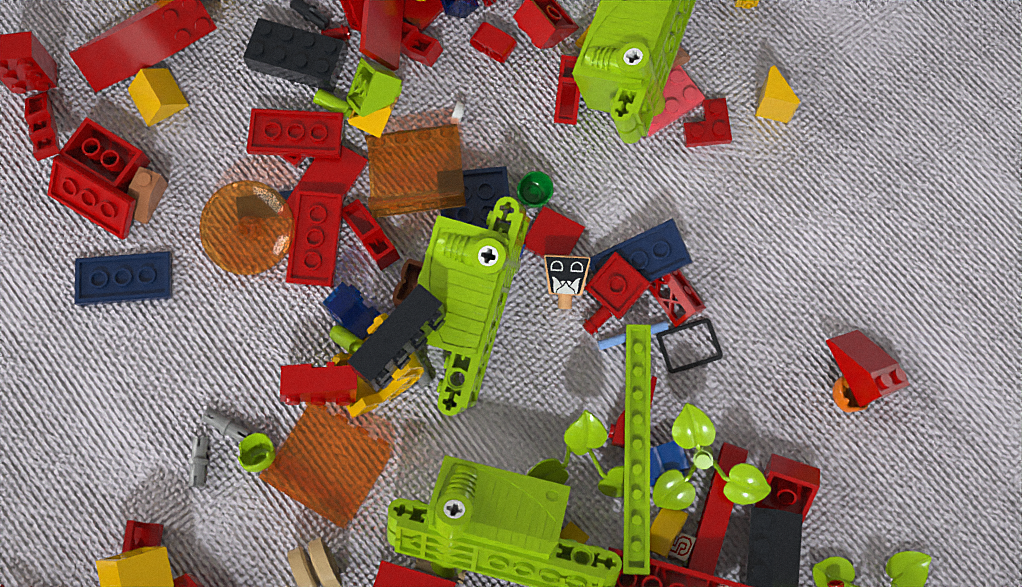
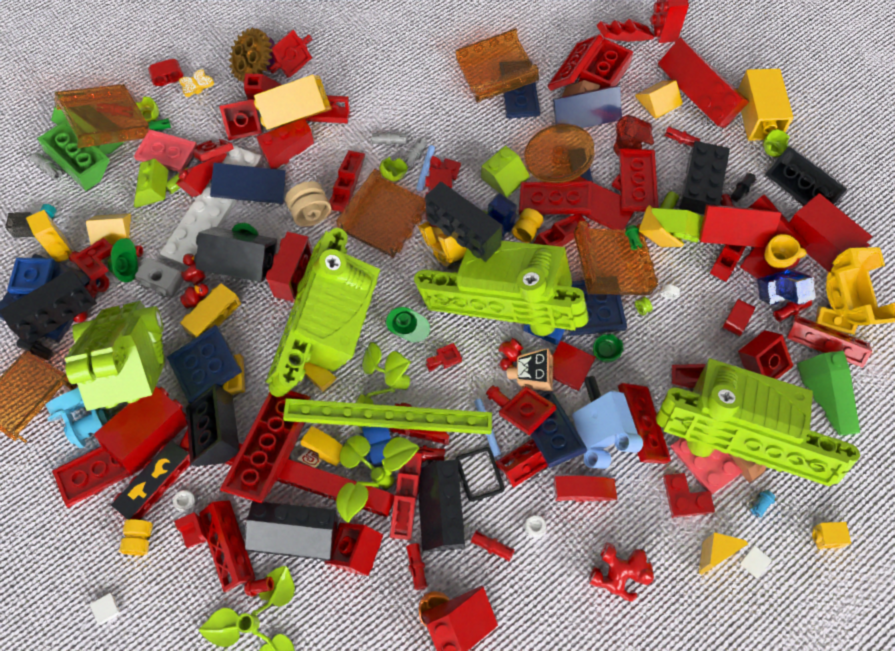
camera: 90 degrees right, 10 degrees down
none -> red slope [329,150,365,213]
none -> green piece [386,307,430,343]
none -> red slope [390,452,423,540]
none -> red pin [406,543,428,590]
none -> light blue bar [416,145,435,191]
none -> red pin [417,445,445,462]
none -> black slope [418,460,465,553]
none -> red plate [426,343,462,372]
none -> red plate [429,156,461,180]
none -> clear orange panel [455,28,539,102]
none -> red pin [471,530,515,562]
none -> lime slope [481,145,530,198]
none -> red animal [498,338,524,371]
none -> yellow wheel [512,208,544,243]
none -> white tile [525,515,546,538]
none -> dark blue tile [553,85,622,134]
none -> red slope [553,476,617,502]
none -> light blue piece [572,376,643,469]
none -> red animal [588,542,654,602]
none -> clear red piece [613,115,654,157]
none -> red tile [617,383,671,464]
none -> green pin [625,225,643,250]
none -> lime bush [635,296,653,316]
none -> red pin [664,126,701,147]
none -> white sticker [740,546,772,579]
none -> dark azure pin [750,490,776,518]

